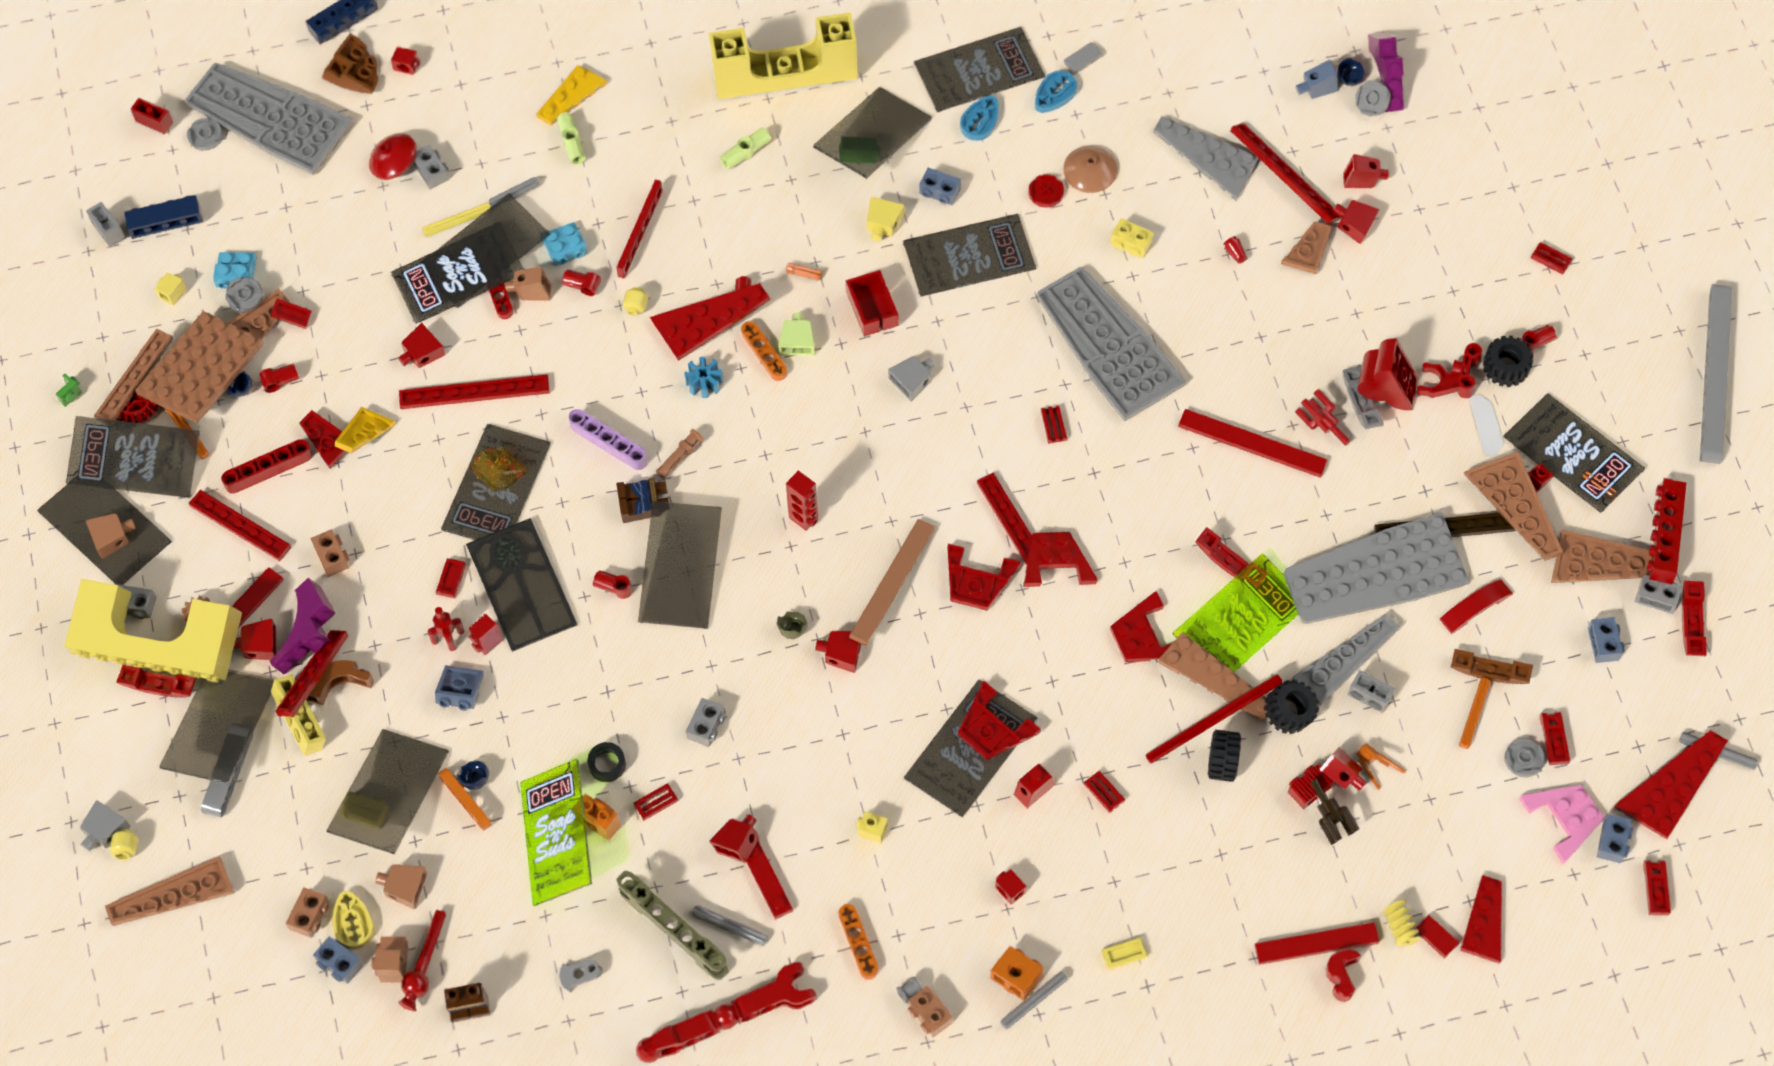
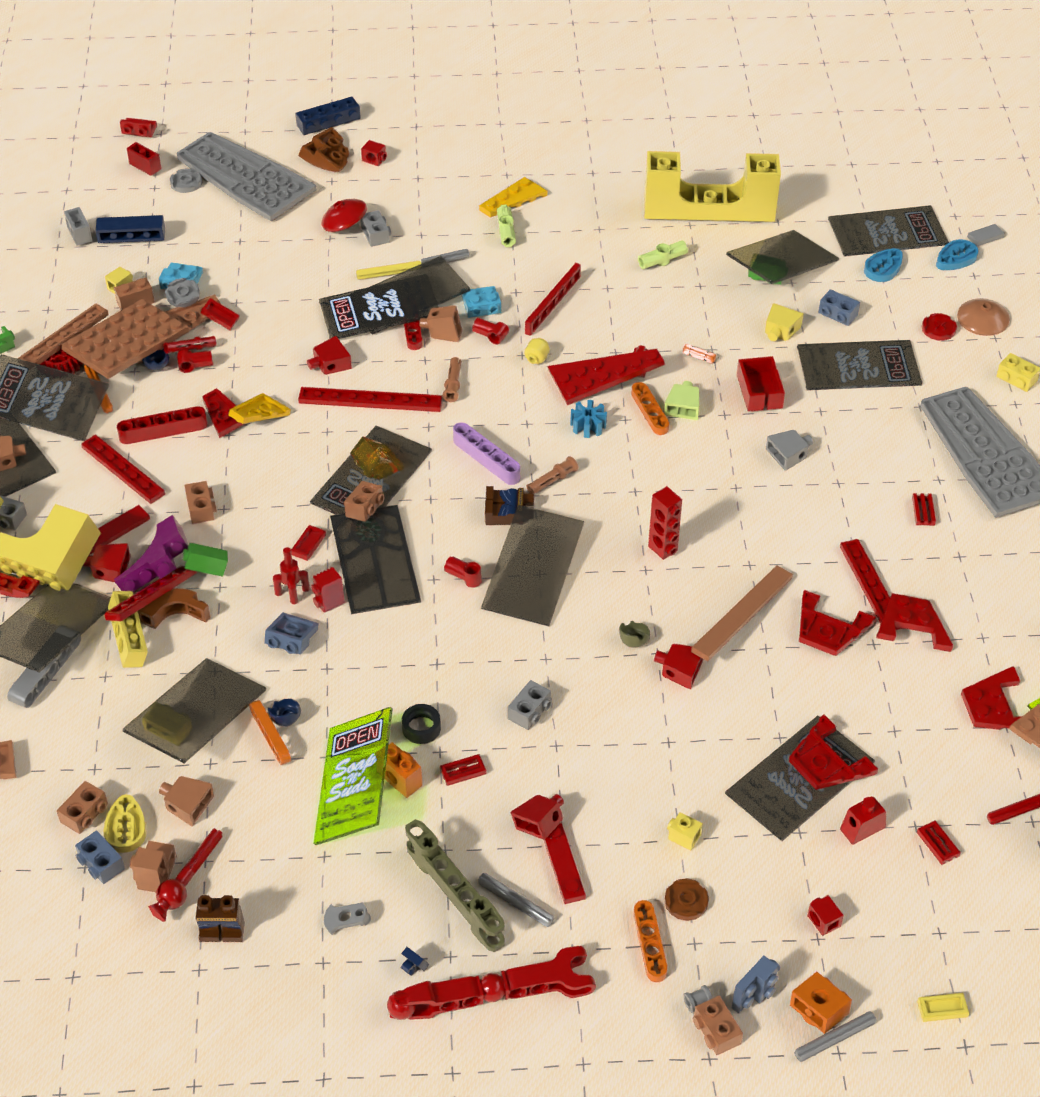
camera: 10 degrees right, 15 degrees down
none -> nougat brick [114,277,155,311]
none -> red bracket [120,118,157,137]
none -> red pin [164,336,217,354]
none -> bright green brick [182,543,228,577]
none -> nougat brick [344,481,384,522]
none -> dark blue tile [401,946,429,976]
none -> nougat pin [443,357,462,402]
none -> dark orange tile [664,878,709,921]
none -> sand blue plate [731,955,780,1014]

